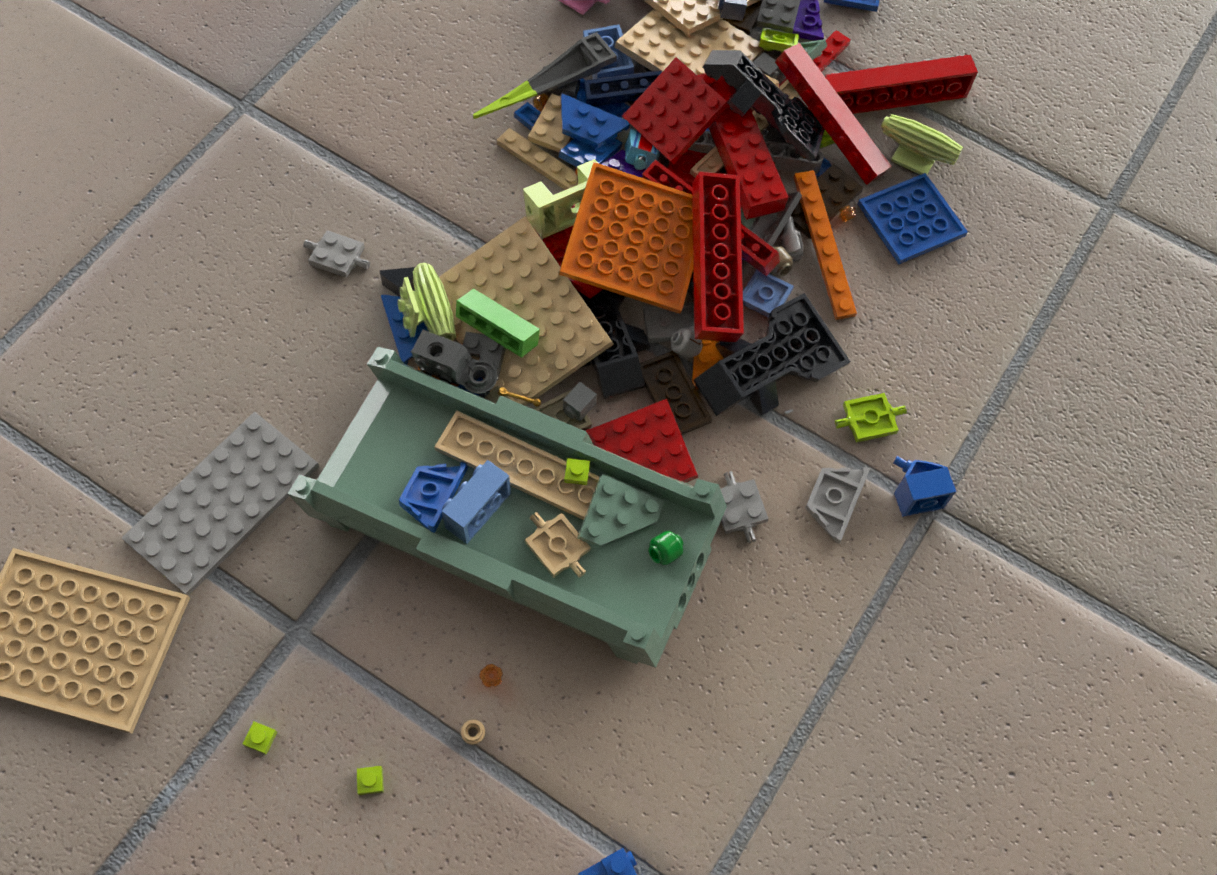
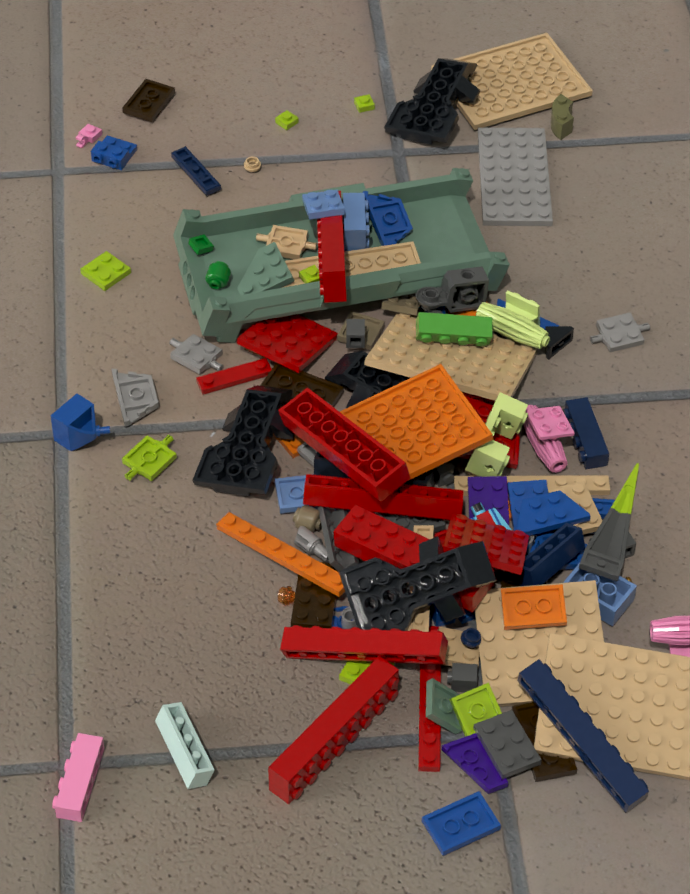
camera: 145 degrees right, 15 degrees down
clear orange plate [479,664,503,687] -> none
pearl gold hinge [497,387,541,407] -> none
blue plate [857,173,968,264] -> none
yellowish green plate [881,114,963,175] -> none
none -> bright pink brick [52,733,105,822]
none -> lime plate [80,251,131,291]
none -> light aqua brick [155,702,215,789]
none -> dark blue plate [171,146,221,196]
none -> green plate [188,234,214,255]
none -> red plate [196,358,272,395]
none -> medium blue plate [302,190,345,220]
none -> red brick [317,191,347,303]
none -> black piece [384,58,480,145]
none -> orange plate [501,584,567,630]
none -> bright pink plate [523,405,575,473]
none -> olive brick [551,94,574,140]
none -> dark blue brick [562,397,609,470]

